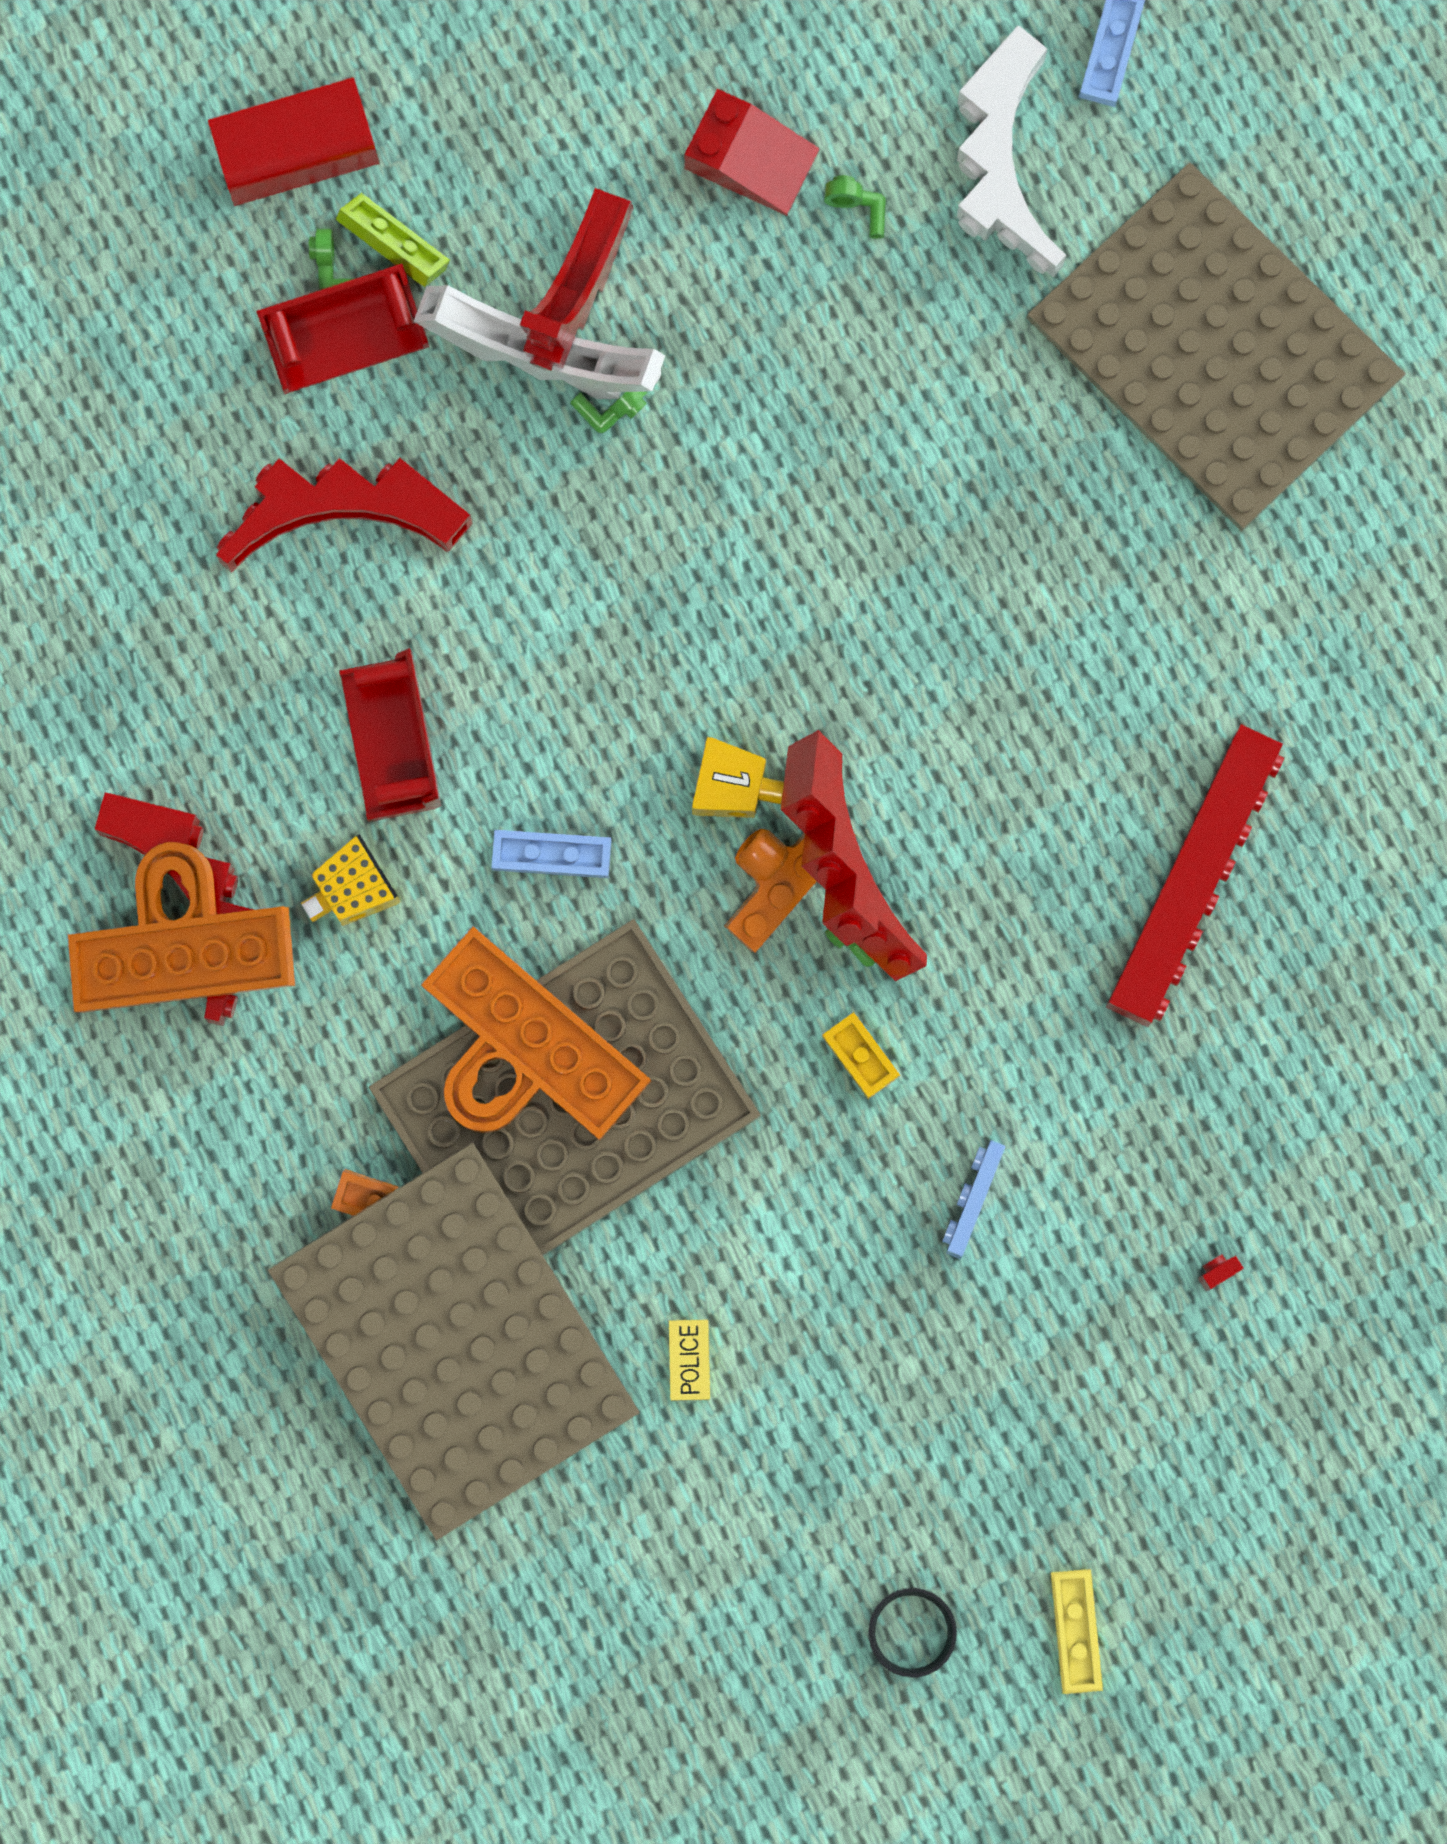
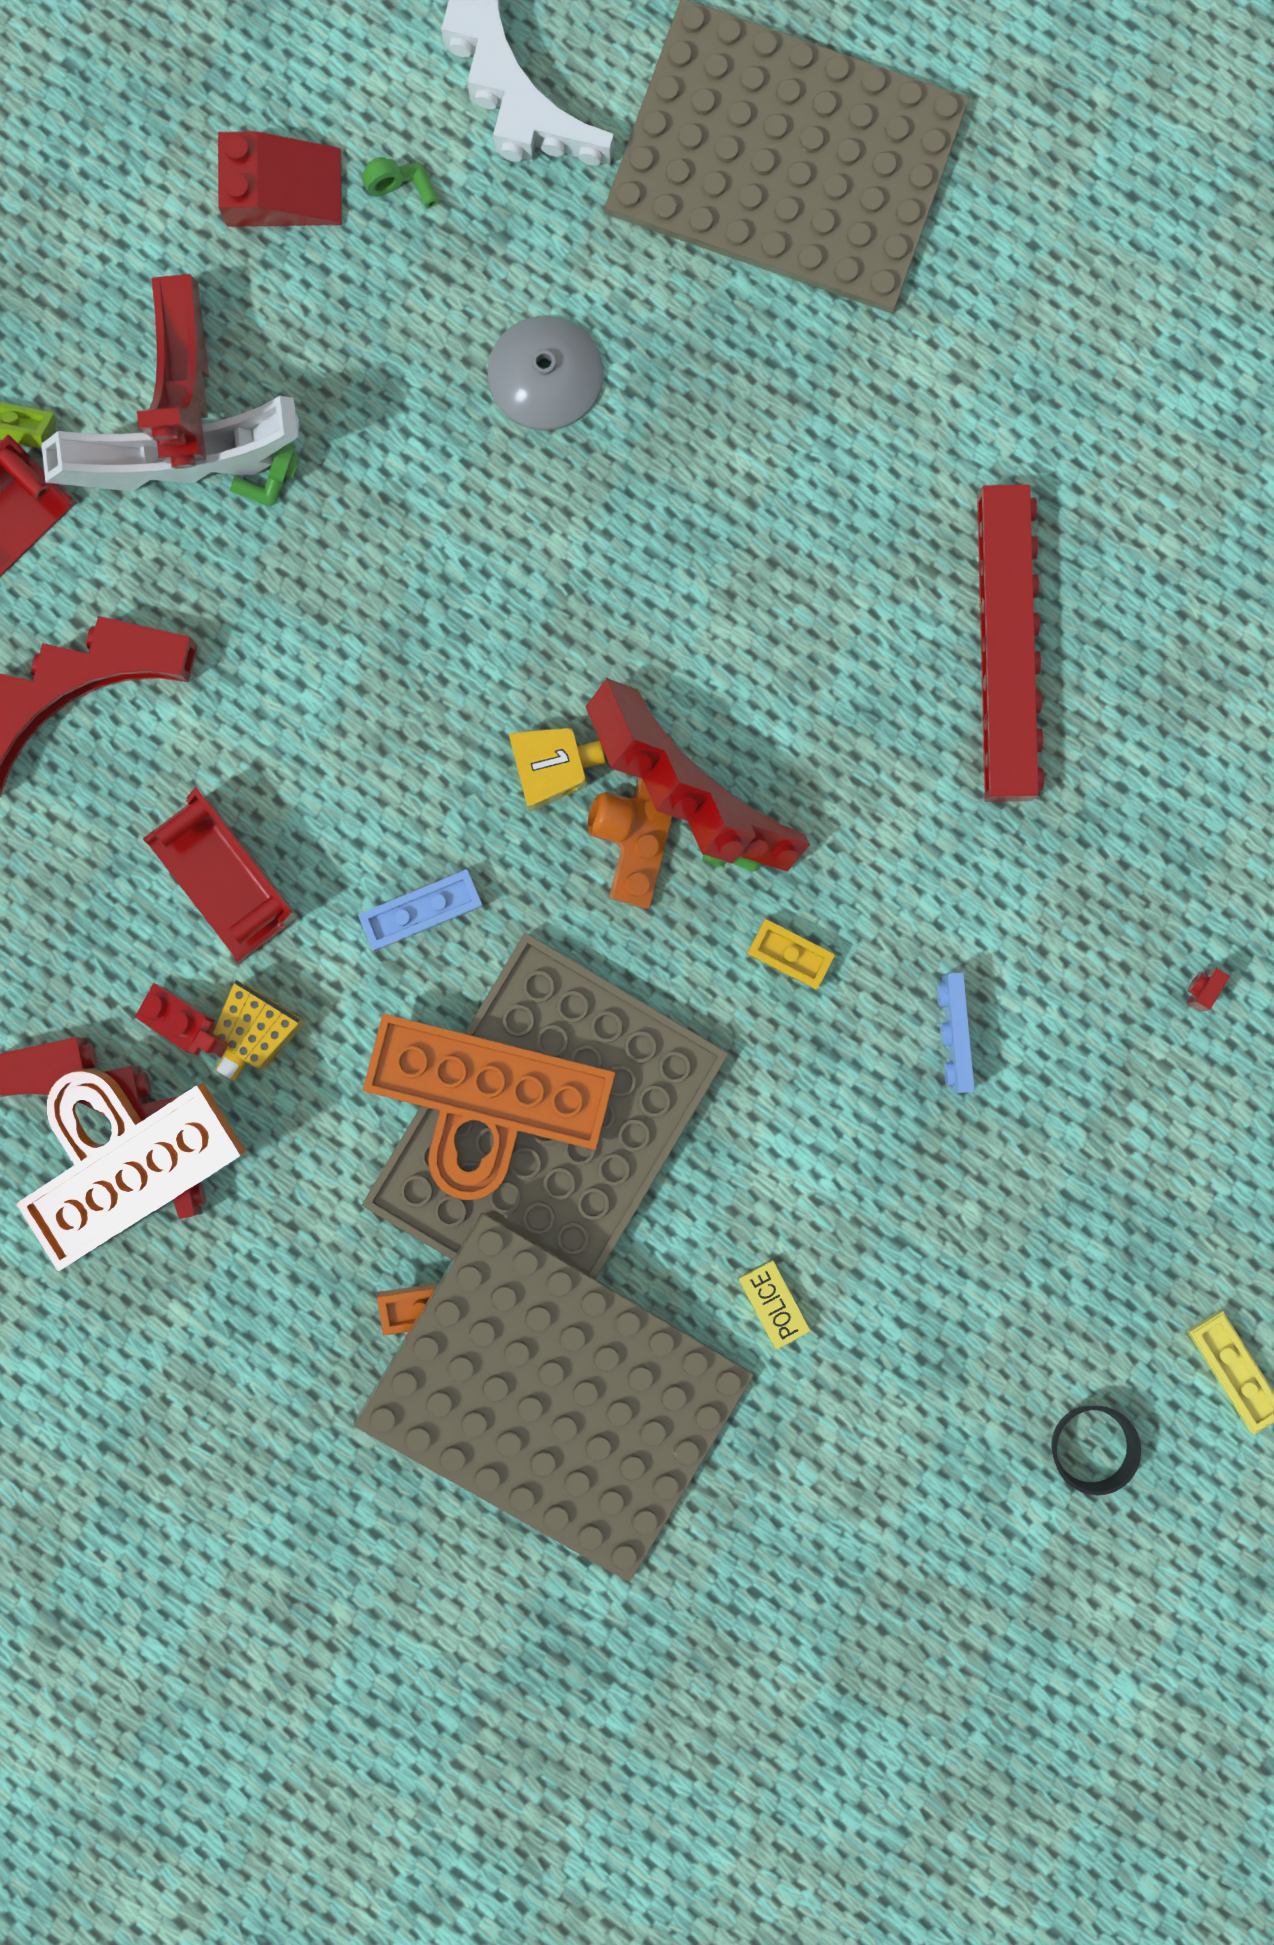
camera: 30 degrees left, 5 degrees up
none -> red hinge [135,983,229,1058]
none -> light grey dish [487,316,603,431]

